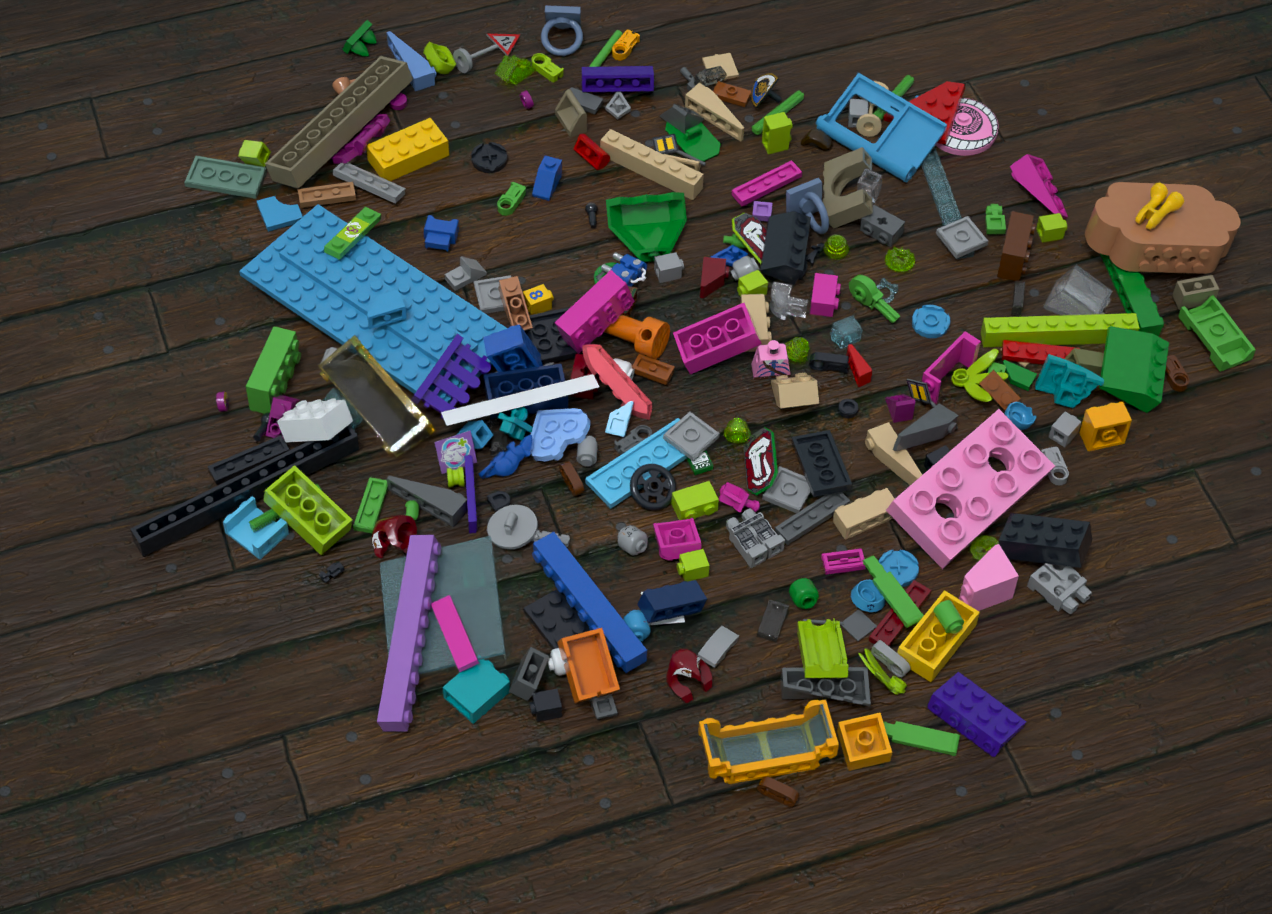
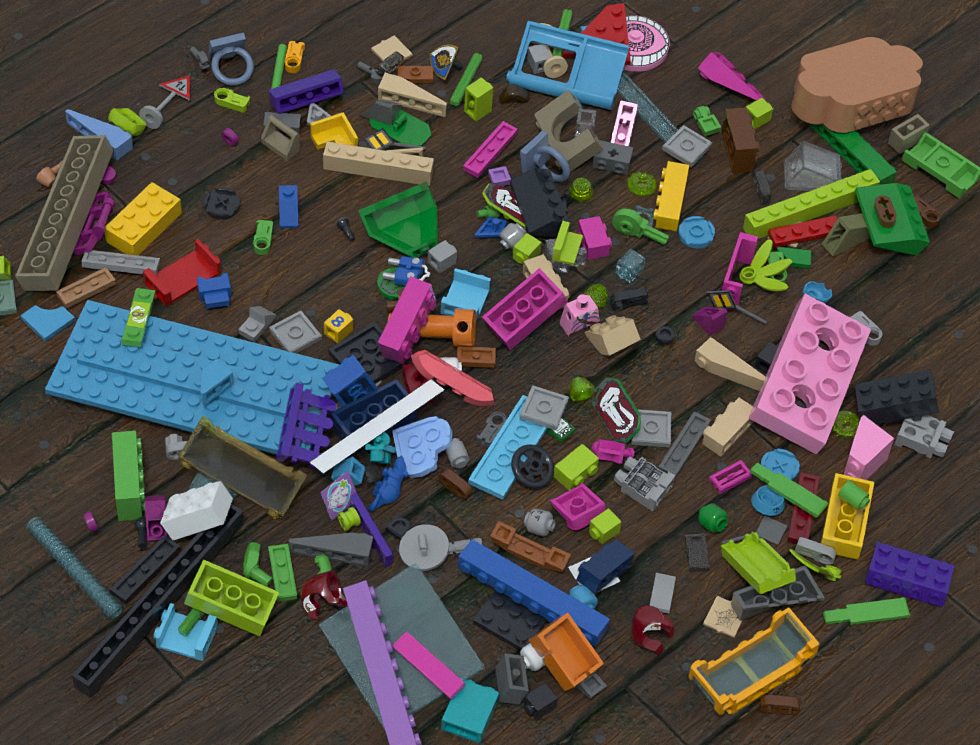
camera: 25 degrees left, 0 degrees up
black piece [319,561,345,583] -> none
green tile [342,20,377,56] -> none
clear neon green slope [495,55,536,85] -> none
nougat slope [498,276,533,331] -> none
red brick [573,134,610,170] -> none
tile [605,401,634,438] -> none
dark red slope [700,257,729,298] -> none
black plate [791,430,852,497] -> none
light orange brick [837,713,892,771] -> none
red slope [846,344,872,387] -> none
dark grey slope [893,403,959,451] -> none
dark orange plate [979,369,1021,410] -> none
teal slope [1035,354,1104,408] -> none
light grey brick [1049,412,1081,447] -> none
light orange brick [1079,402,1132,452] -> none
yellow piece [1135,183,1184,230] -> none
none -> clear light blue piece [26,516,123,619]
none -> red panel [143,239,221,306]
none -> dark grey bar [190,47,210,70]
none -> bright green arm [243,542,273,587]
none -> yellow panel [310,112,358,150]
none -> medium azure panel [440,268,491,323]
none -> dark orange slope [490,521,571,572]
none -> lime panel [552,221,583,265]
none -> bright pink slope [611,101,638,146]
none -> yellow brick [653,161,689,231]
none -> tan piece [703,596,743,638]
none -> reddish brown beam [874,195,897,228]

